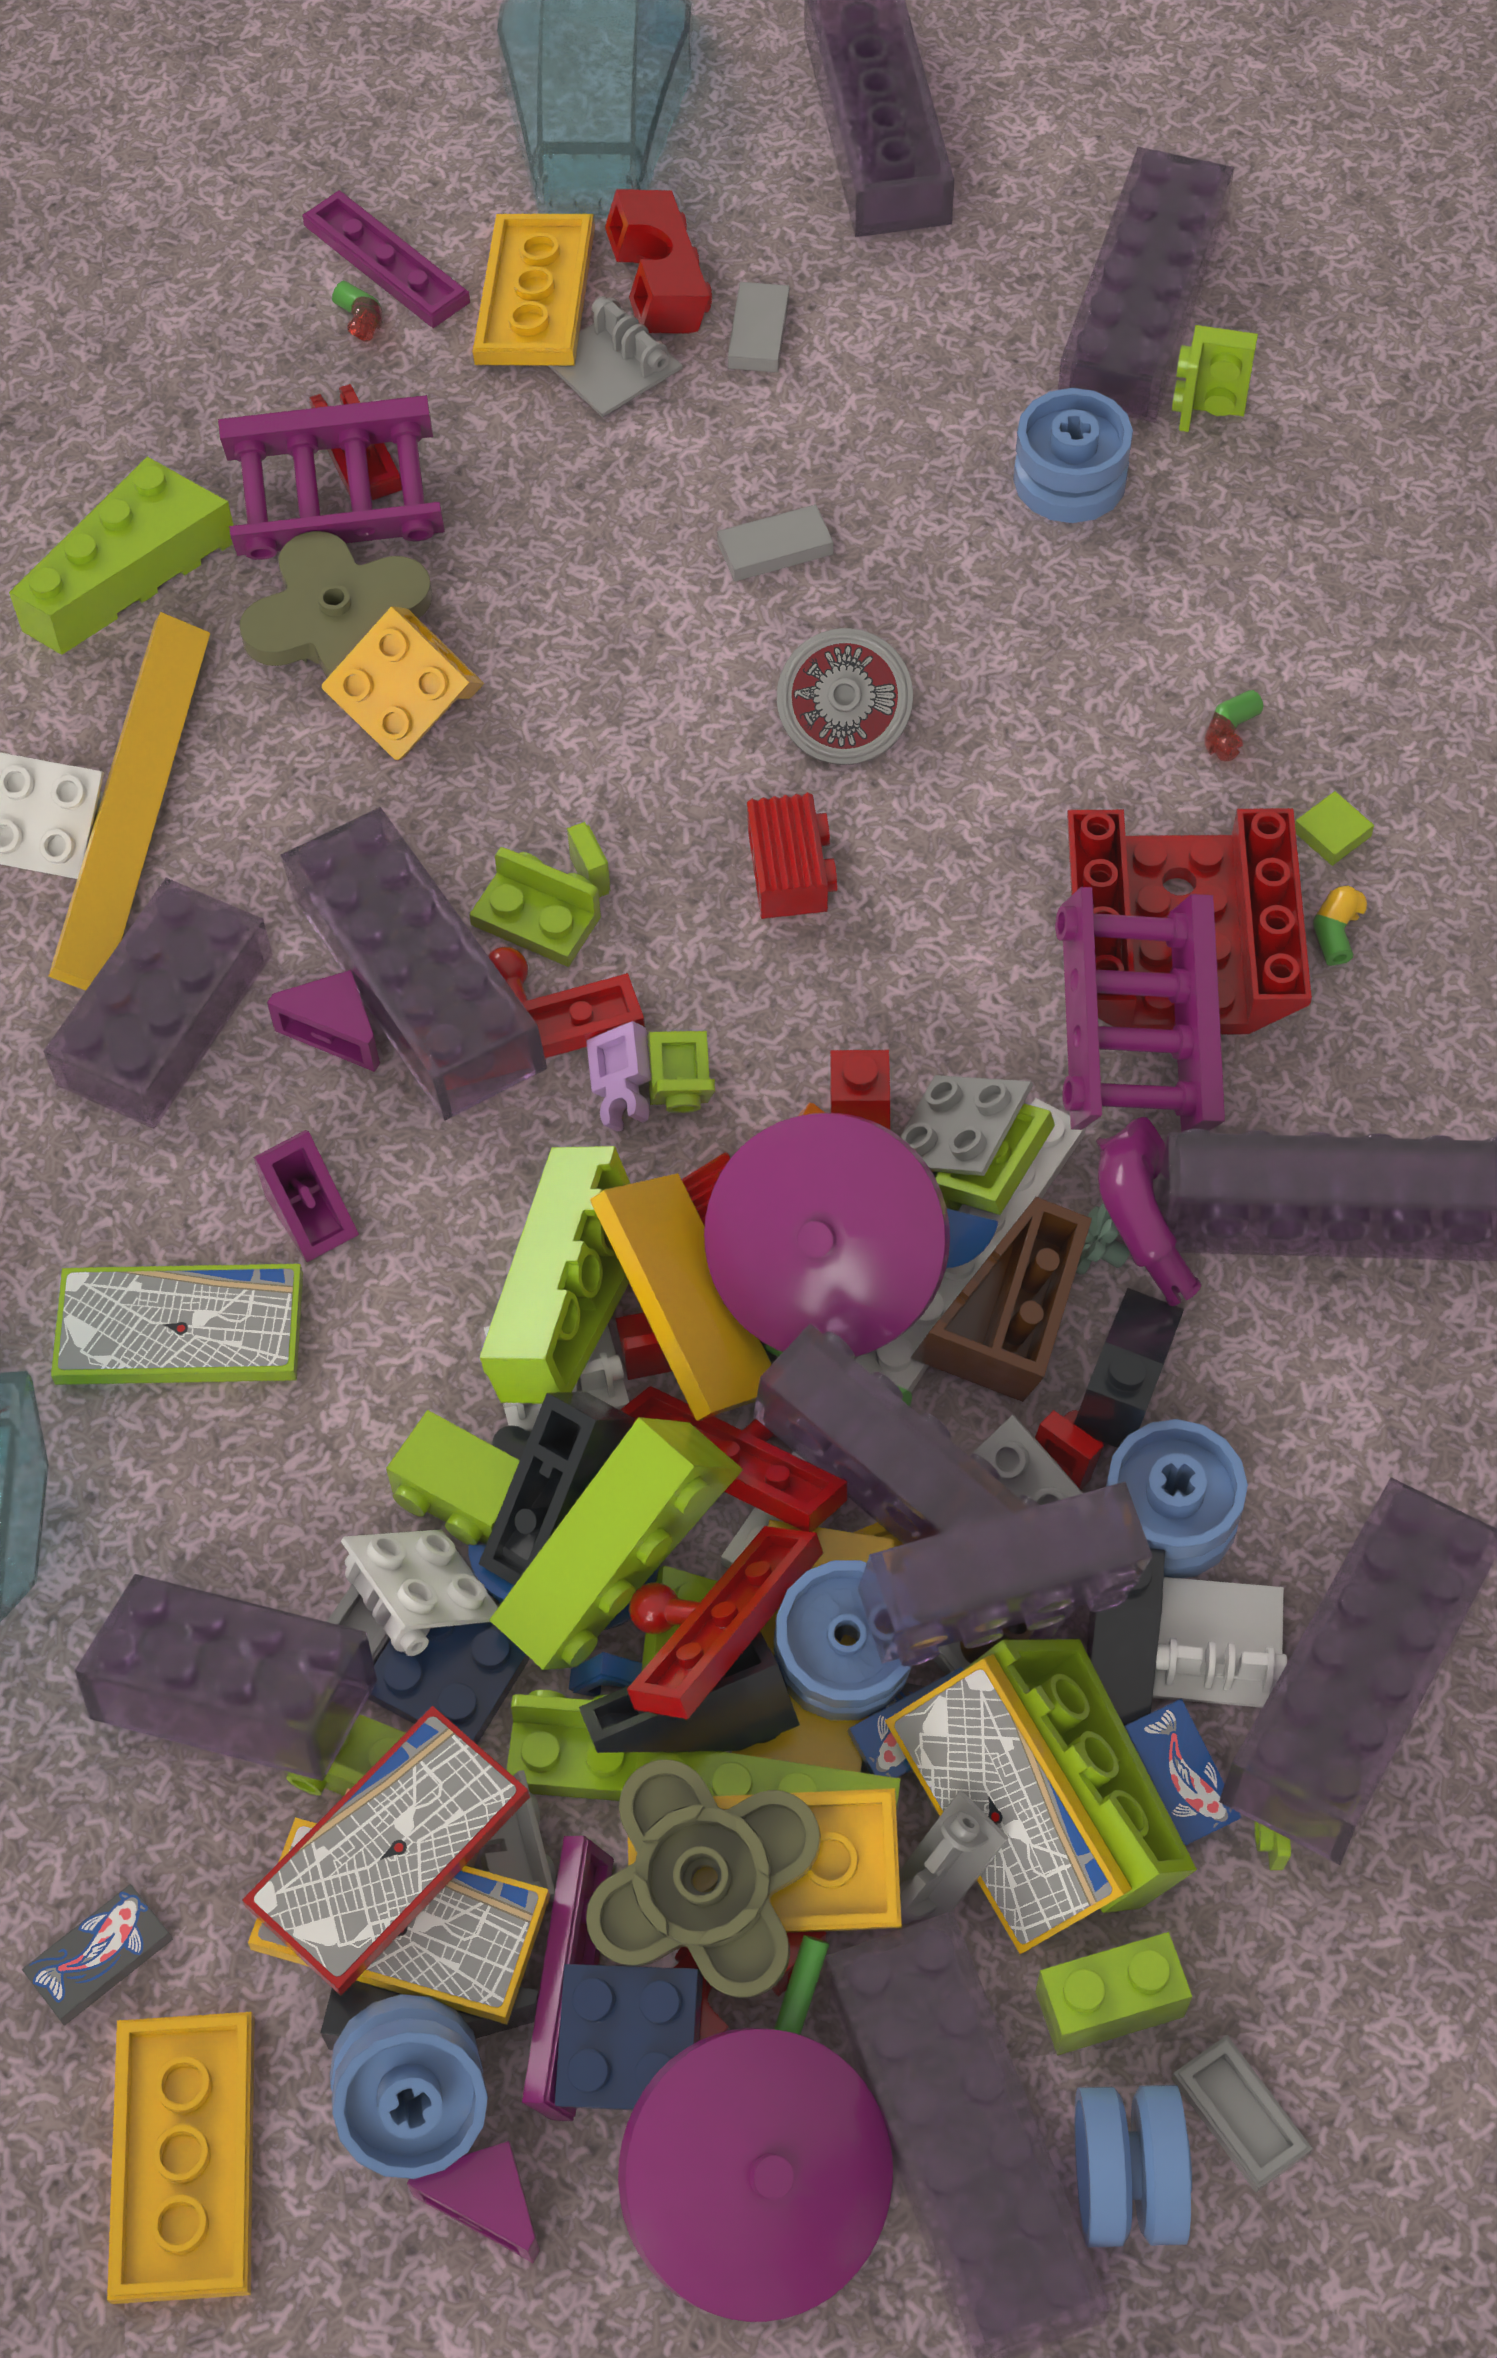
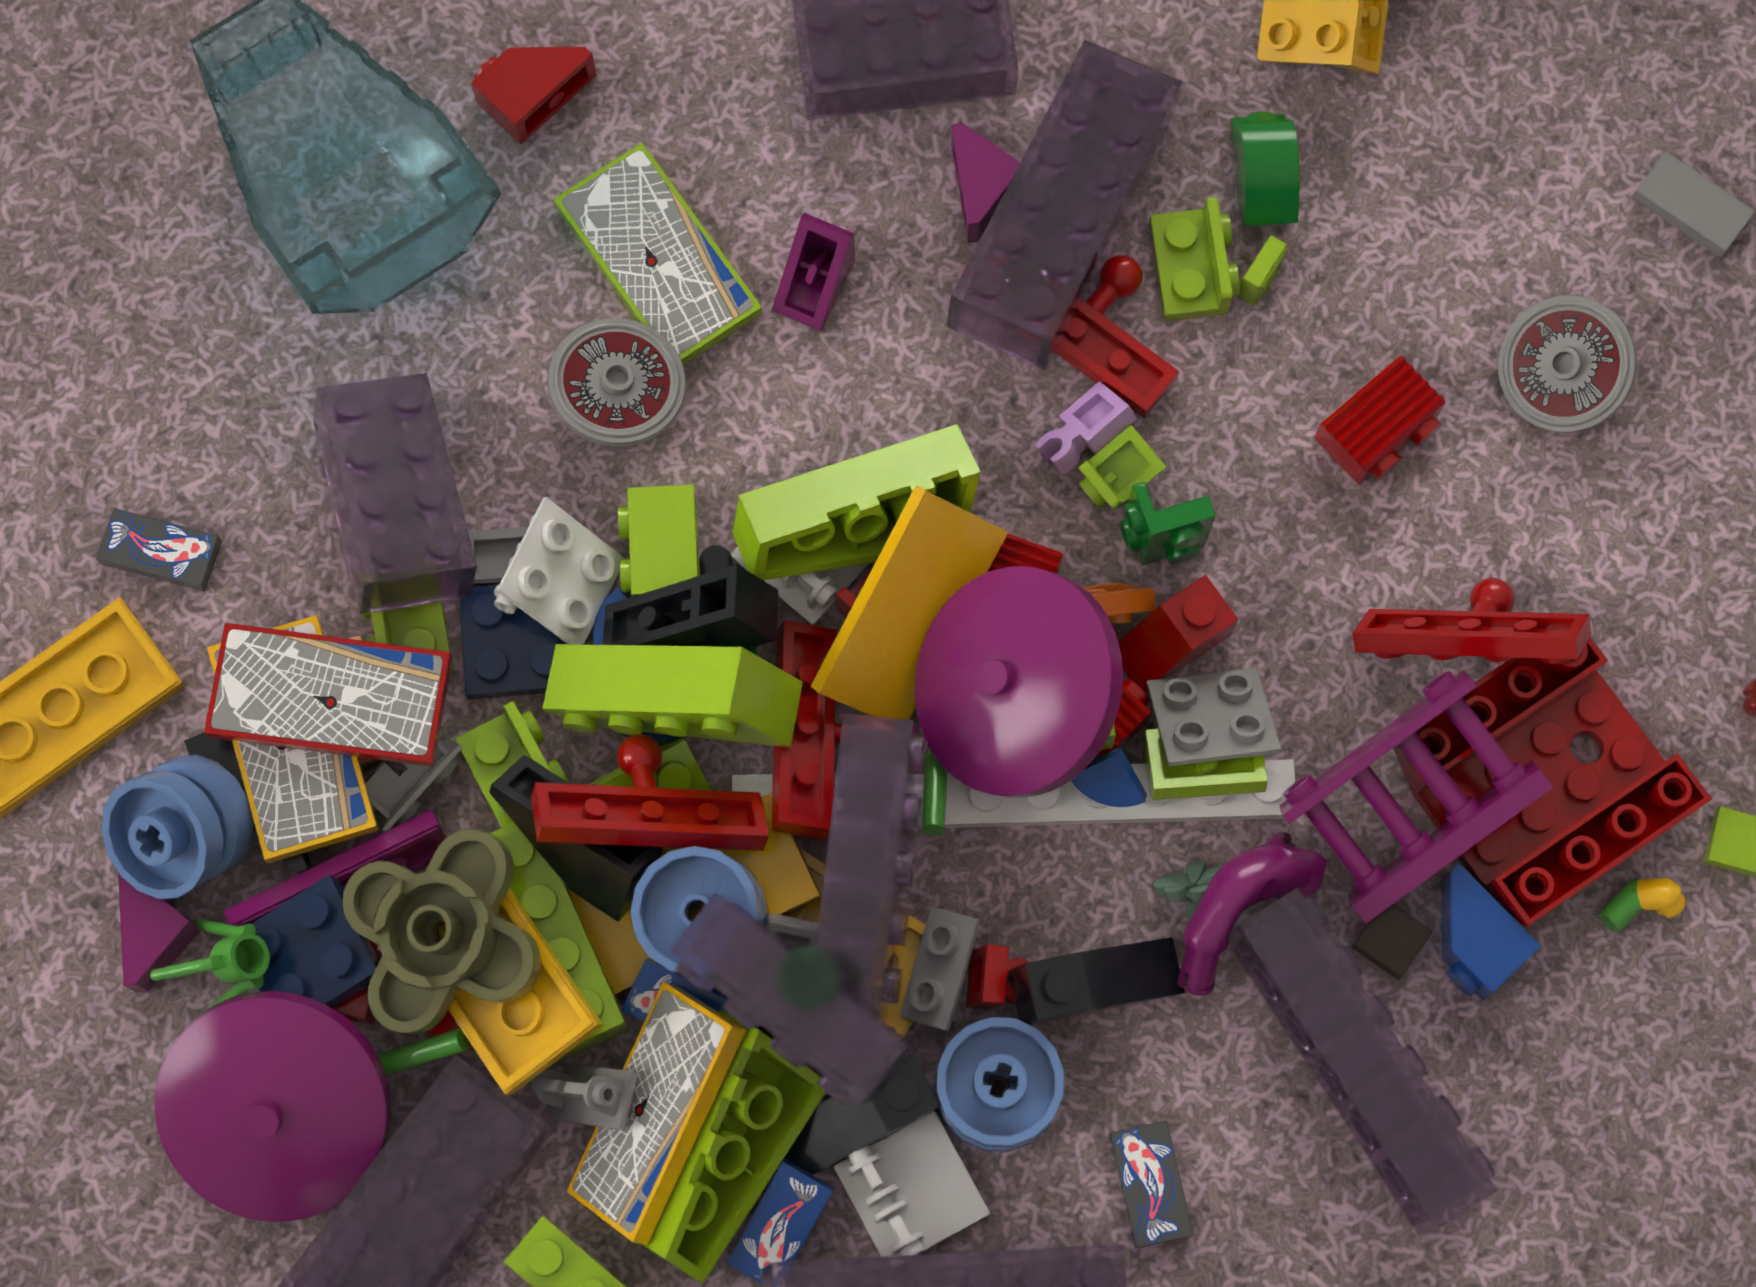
camera: 55 degrees right, 15 degrees up
blue tile [569,1652,642,1697] -> none
reddish brown wedge [910,1197,1092,1402] -> none
none -> bright green plant [150,919,270,1011]
none -> light grey shield [548,318,685,447]
none -> clear green tile [777,946,841,1009]
none -> tile [1109,1121,1194,1249]
none -> green bracket [1120,482,1216,566]
none -> green brick [1231,111,1300,226]
none -> dark brown tile [1351,904,1433,980]
none -> red plate [1353,578,1591,664]
none -> blue slope [1441,863,1541,1000]

